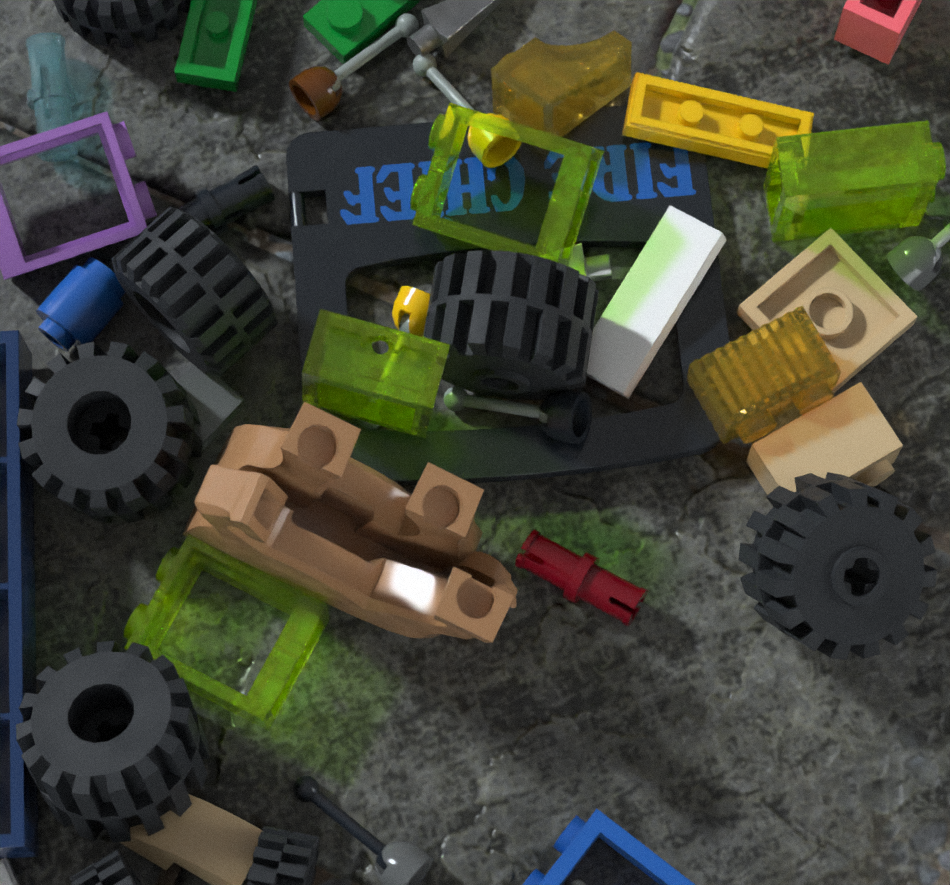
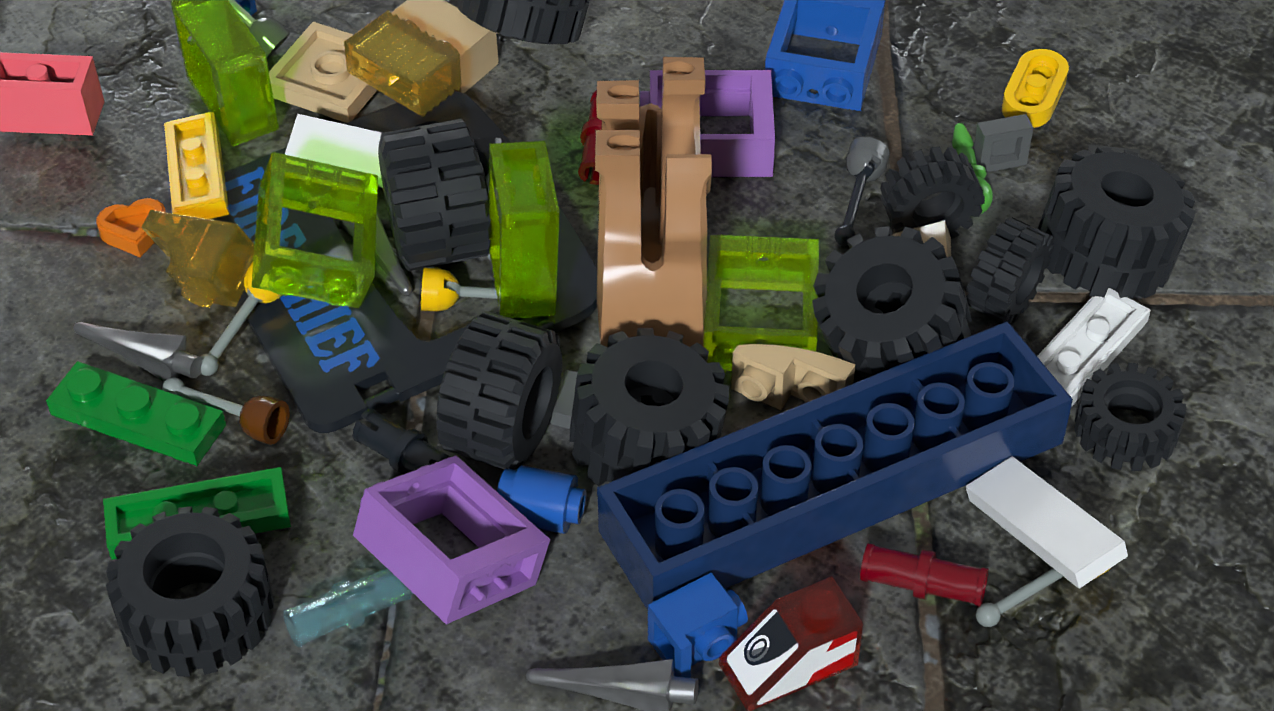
camera: 115 degrees left, 25 degrees down
none -> orange tile [96,198,168,258]
none -> medium lavender window [640,70,775,177]
none -> tan slope [731,344,855,410]

